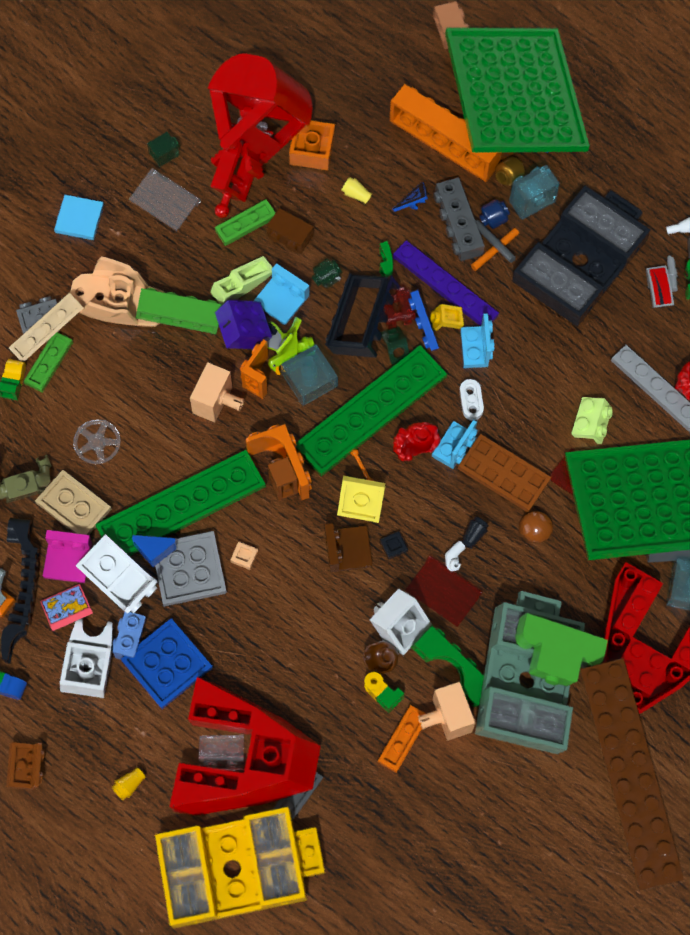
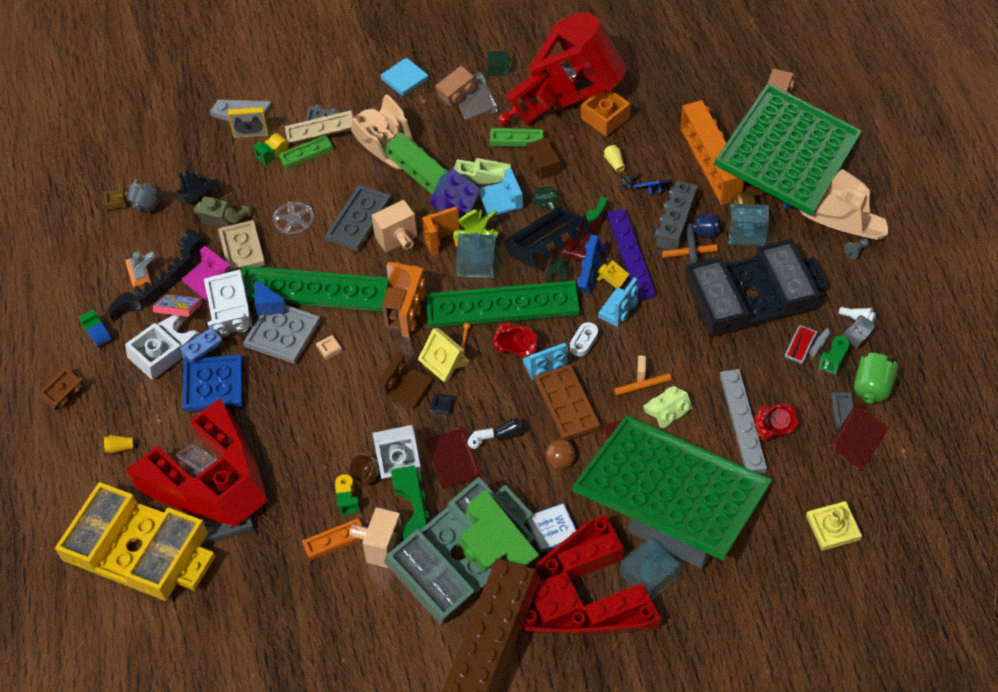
camera: 40 degrees right, 15 degrees down
none -> dark grey plate [325,185,391,252]
none -> nougat brick [435,66,477,107]
none -> white tile [526,503,576,554]
none -> orange bar [614,373,672,396]
none -> pearl dark grey hand [621,172,642,190]
none -> light nougat tile [637,356,646,382]
none -> light nougat piece [799,170,888,240]
none -> dark grey piece [844,238,870,260]

